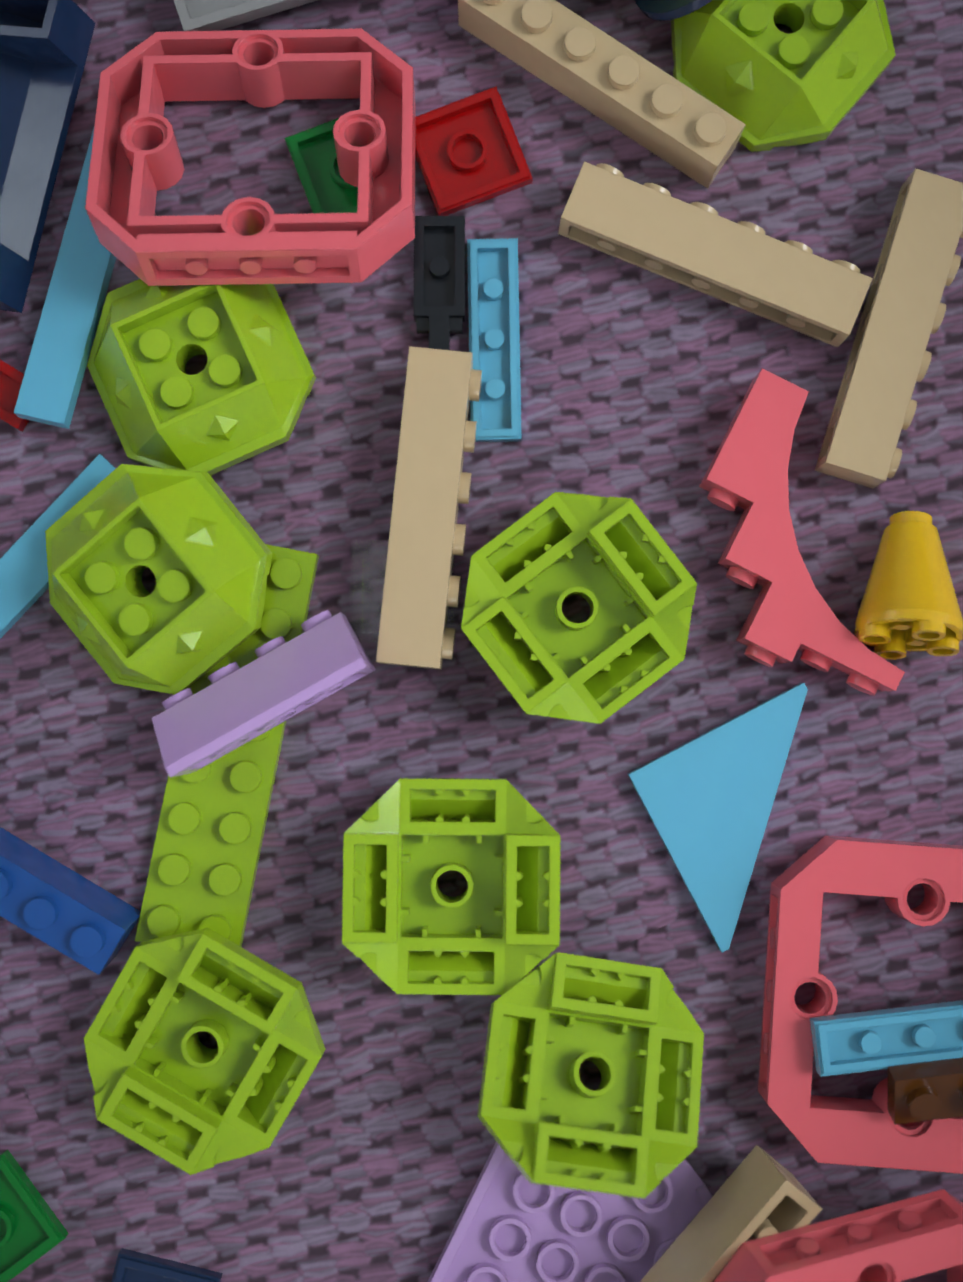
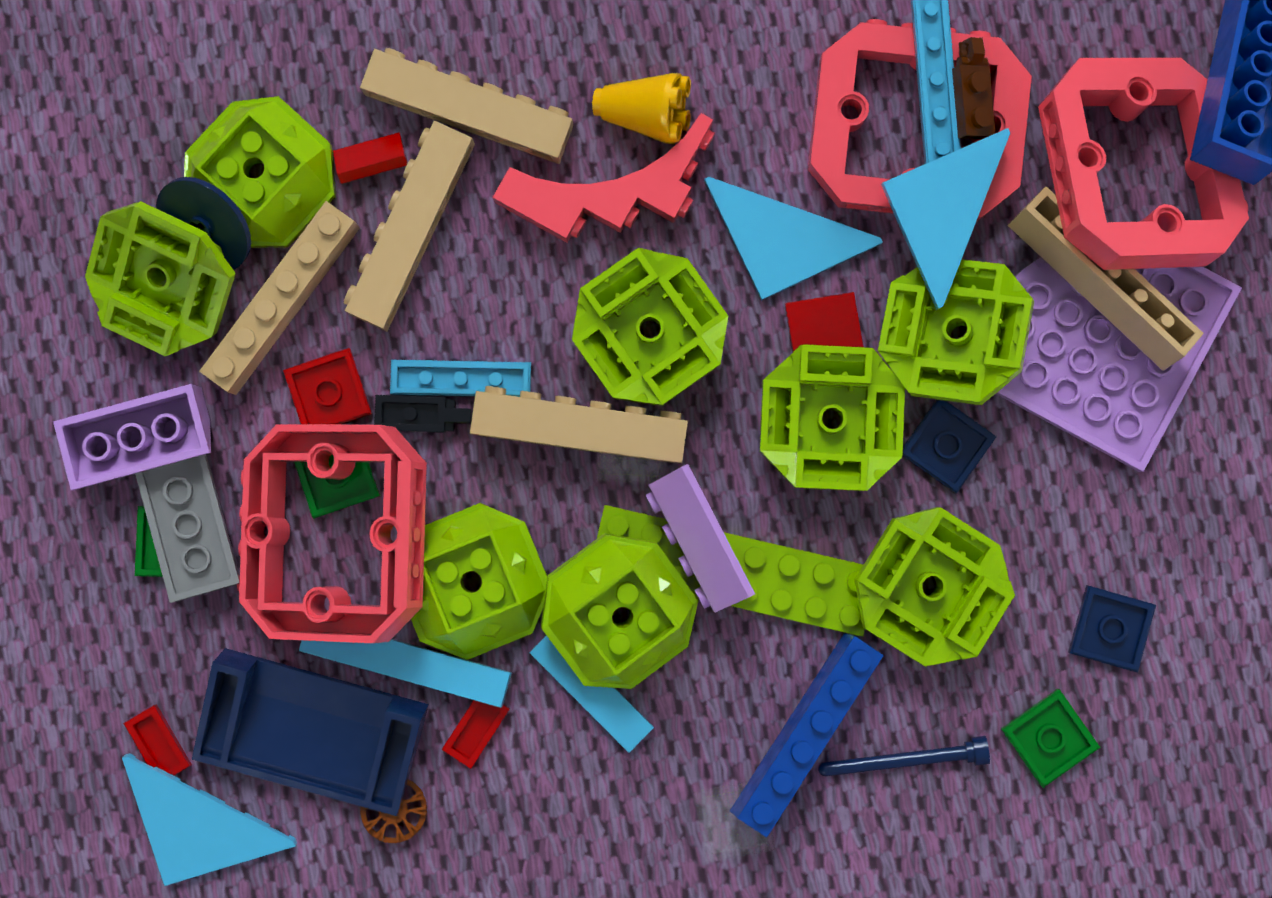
camera: 90 degrees left, 0 degrees up
none -> red tile [333,132,408,184]
none -> red tile [784,292,863,353]
none -> medium azure tile [881,128,1010,310]
none -> dark blue tile [903,399,997,494]

